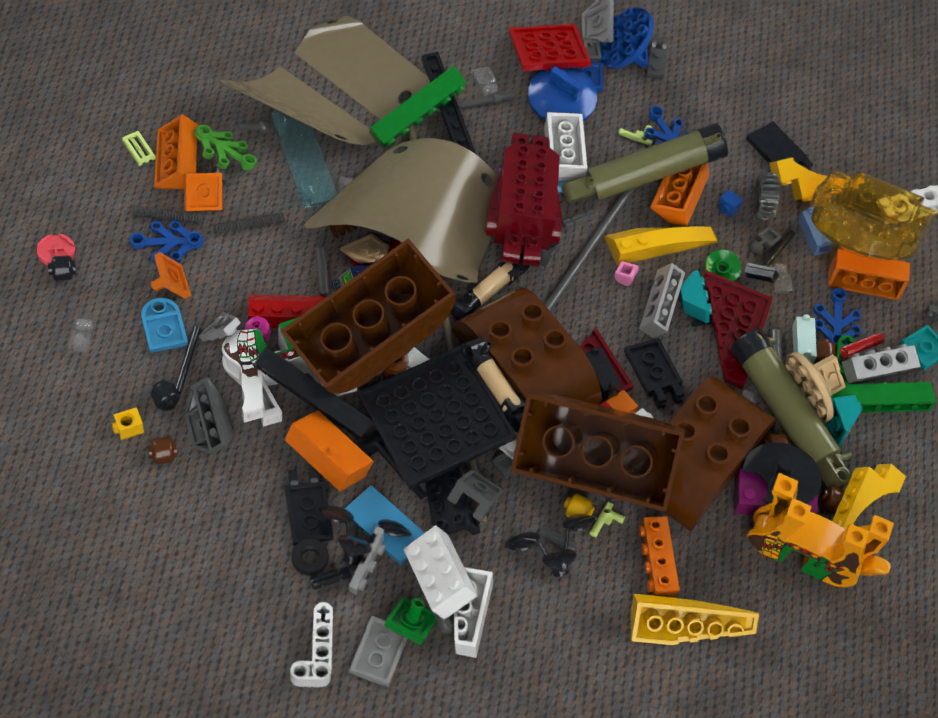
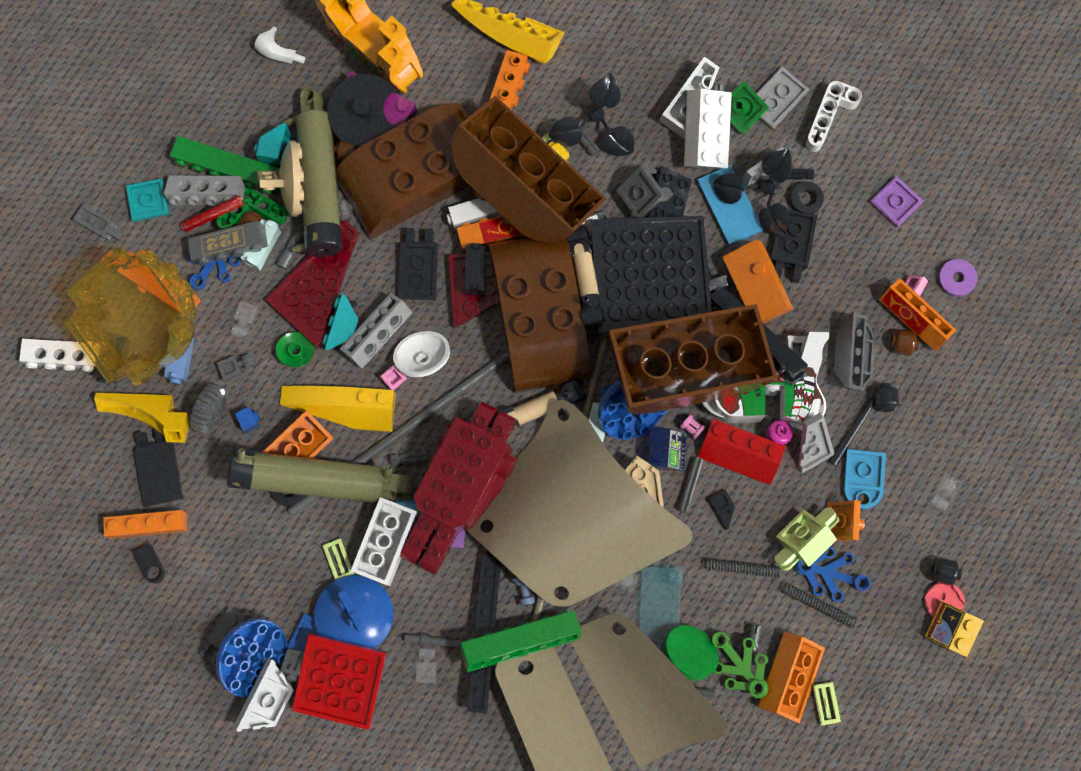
camera: 145 degrees left, 20 degrees up
yellow brick [111,407,144,440] -> none
orange tile [184,172,222,211] -> none
yellowish green hose [618,125,653,147] -> none
blue plant [644,106,690,145] -> none
black piece [745,230,795,283] -> none
reddish brown head [819,485,845,514] -> none
yellow arch [832,464,906,529] -> none
none -> orange brick [103,510,187,539]
none -> black piece [133,543,165,584]
none -> dark grey brick [188,221,268,266]
none -> white animal [254,26,306,64]
none -> yellowish green tile [322,538,355,580]
none -> white dish [393,331,450,377]
none -> green piece [663,625,719,681]
none -> black tile [708,490,735,530]
none -> yellowish green brick [775,508,839,571]
none -> medium lavender tile [870,176,924,228]
none -> orange brick [879,278,957,352]
none -> bright pink brick [905,274,928,296]
none -> slope [925,601,984,657]
none -> medium lavender tile [938,259,978,297]

